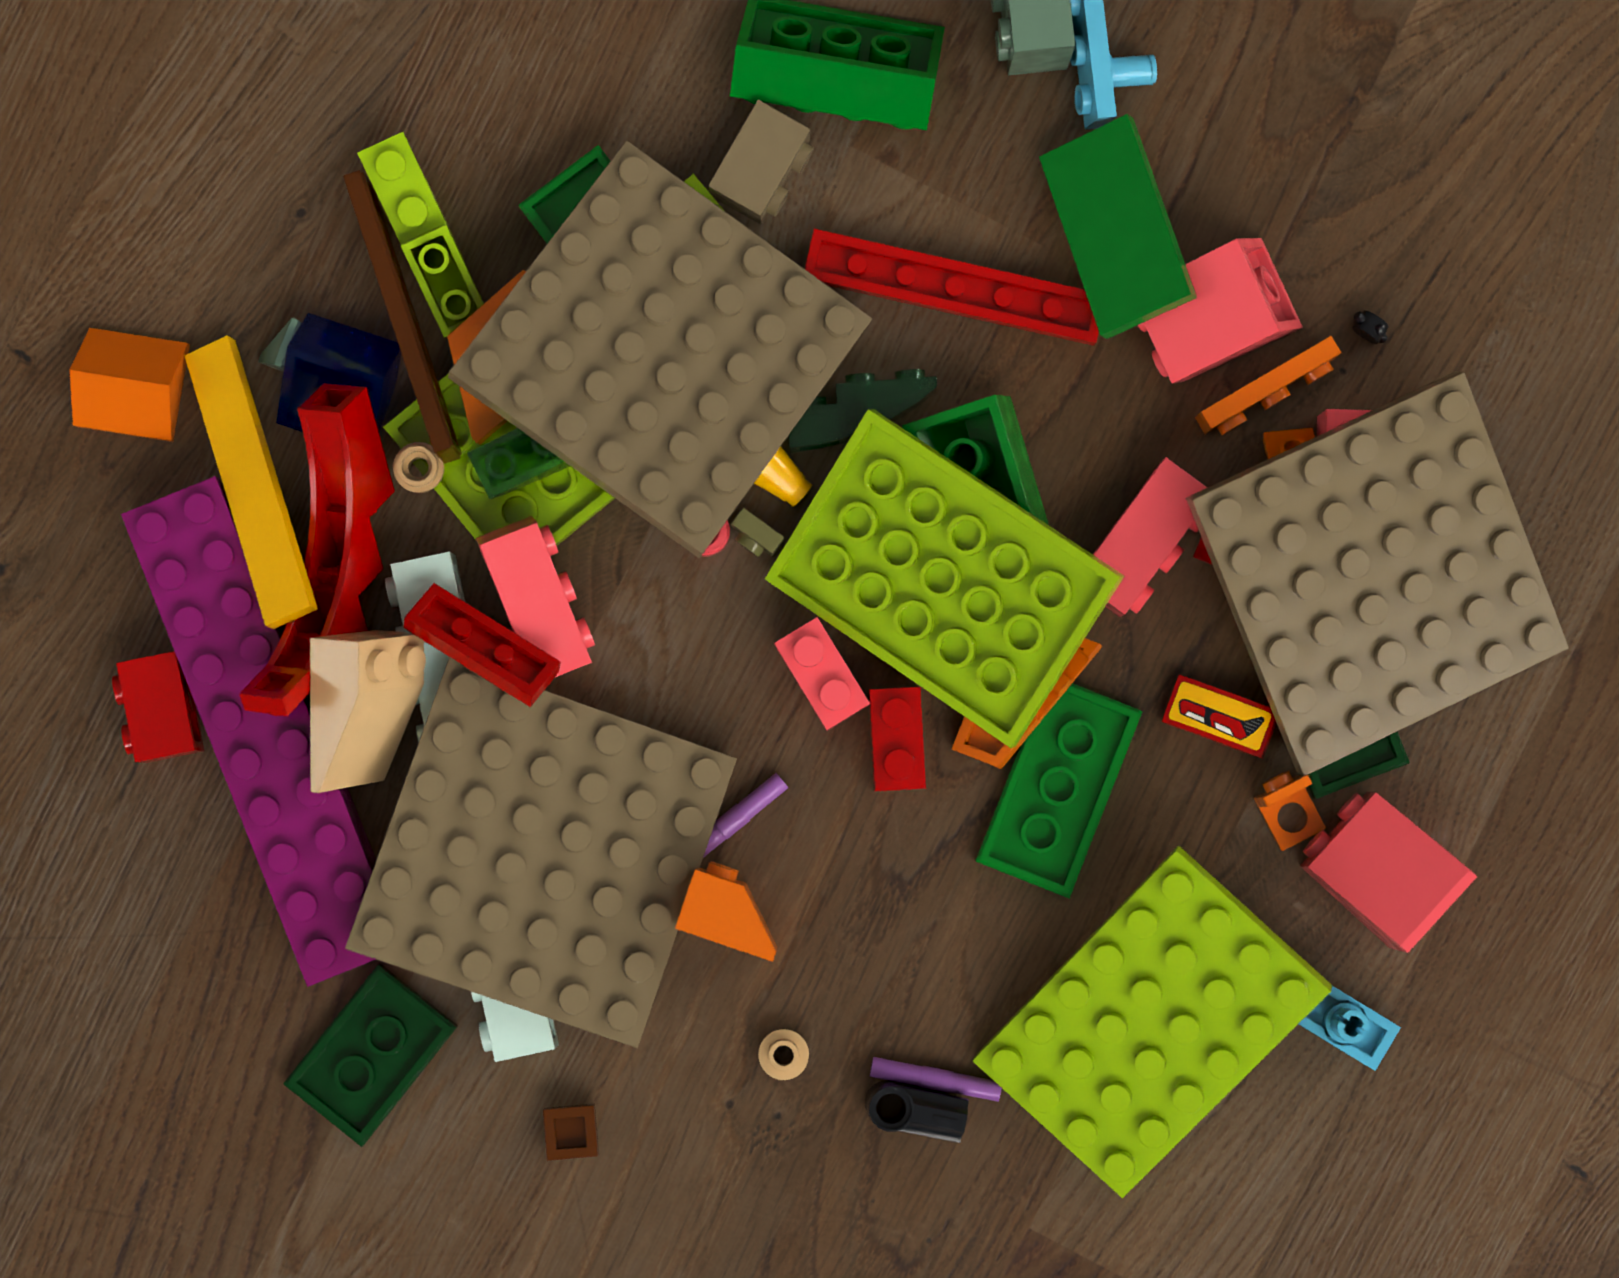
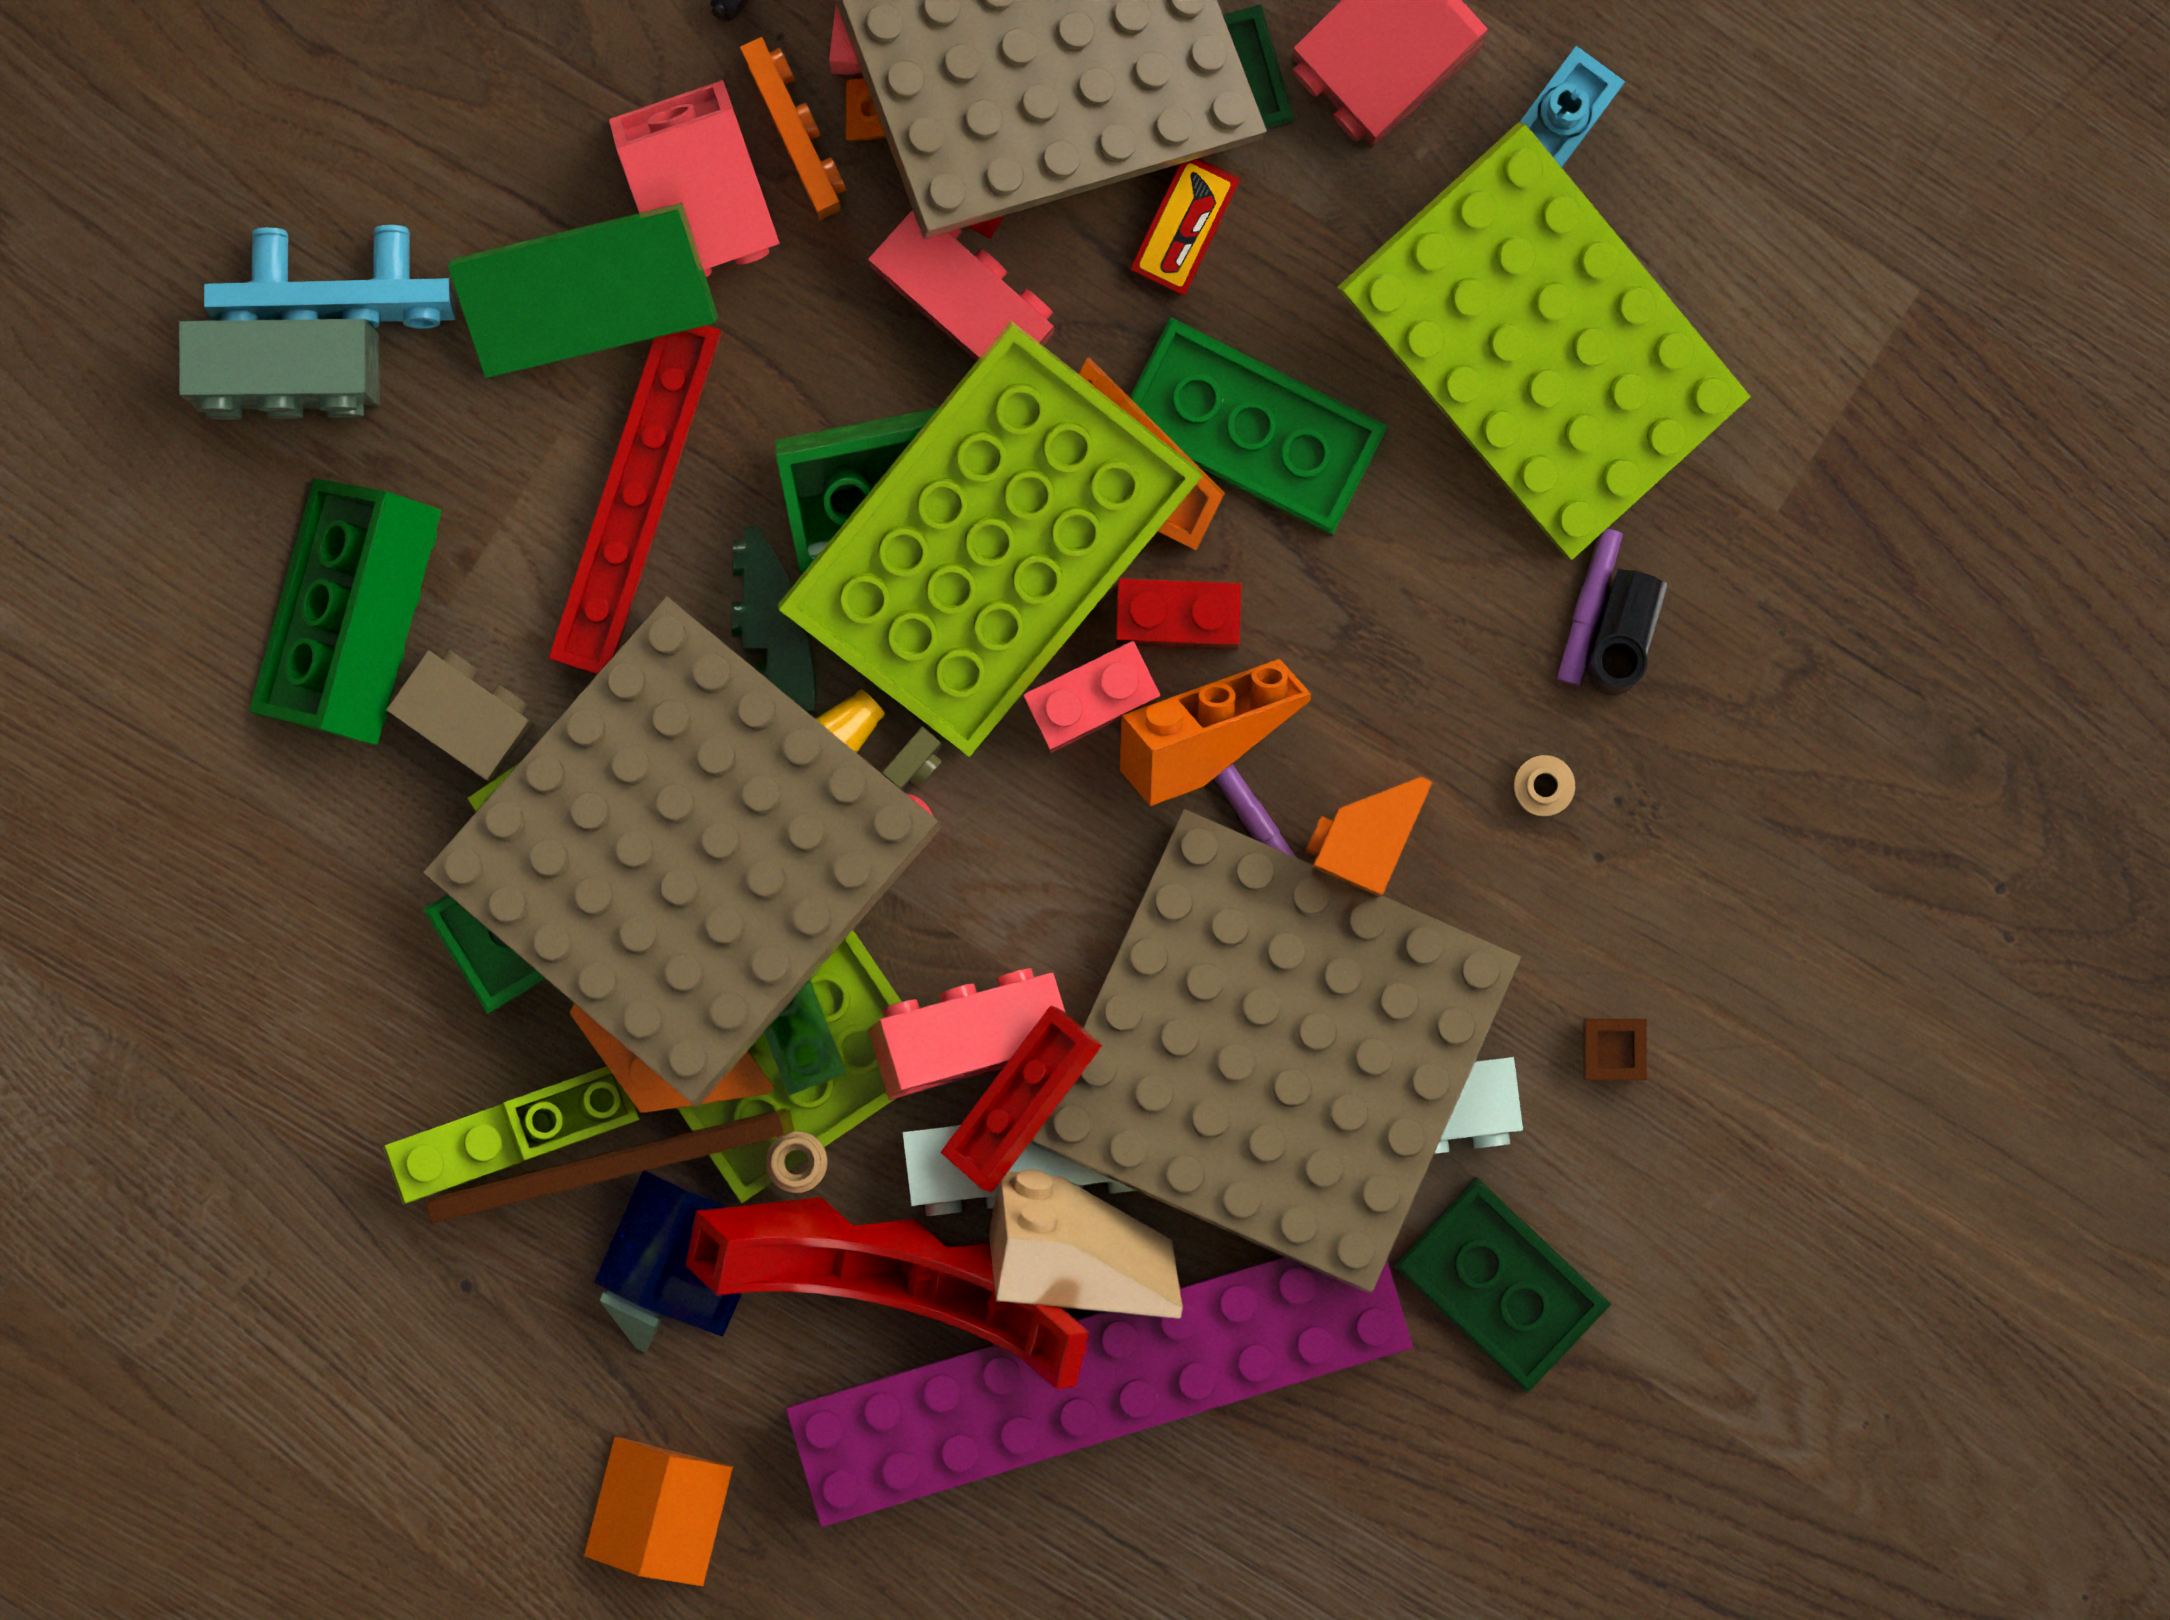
camera: 85 degrees left, 0 degrees up
red brick [112,651,205,763] -> none
yellow tile [184,335,318,629] -> none
orange bracket [1253,770,1326,851] -> none
none -> orange slope [1120,659,1311,806]

